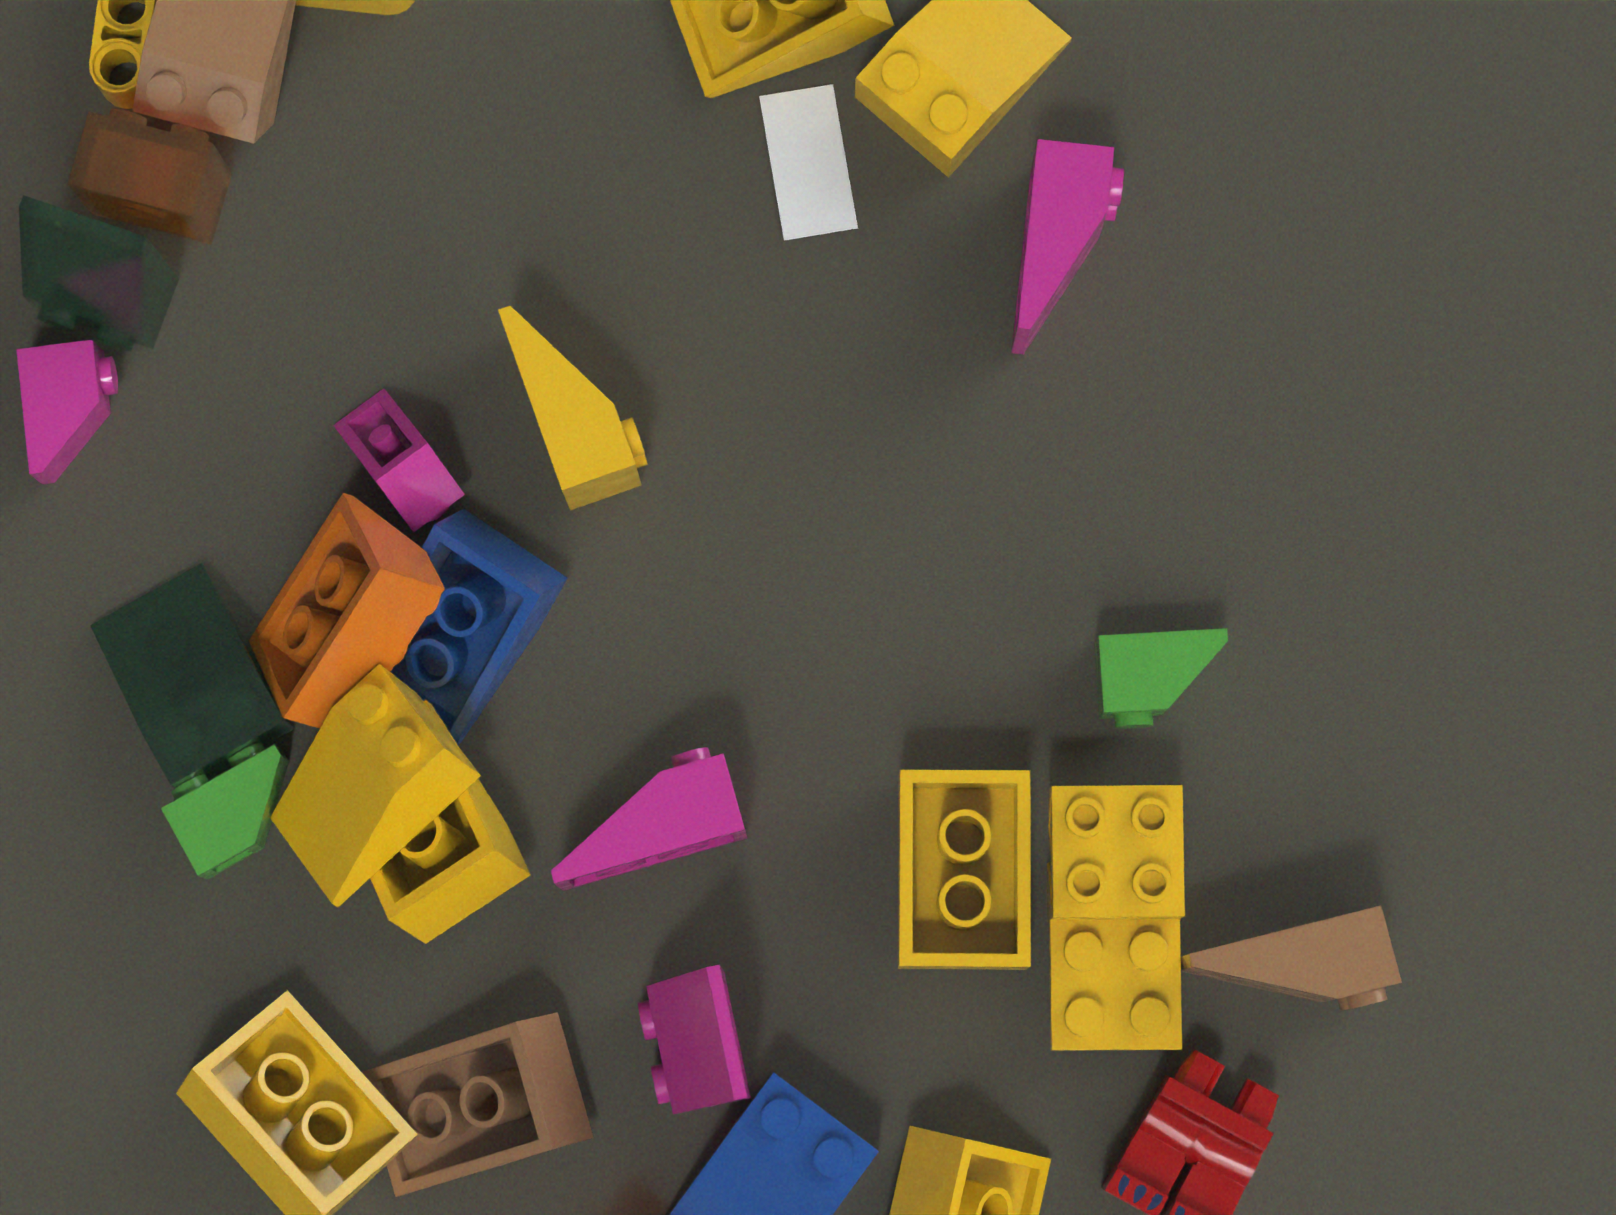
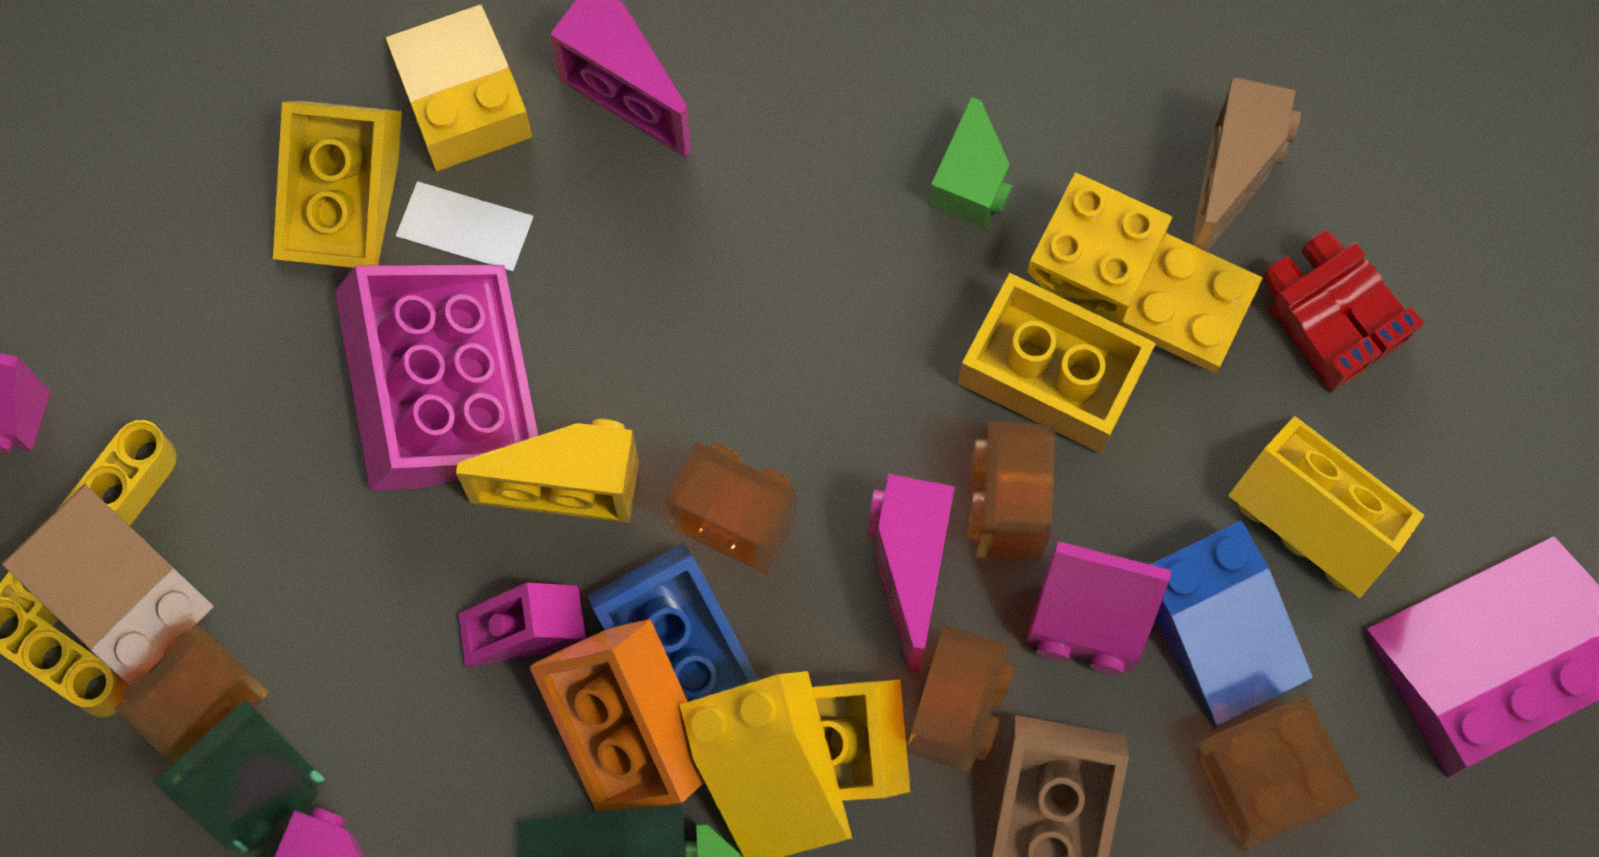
camera: 65 degrees left, 10 degrees down
none -> dark pink slope [335,265,539,491]
none -> clear orange brick [666,441,796,575]
none -> clear orange brick [907,625,1015,772]
none -> clear orange brick [966,421,1055,561]

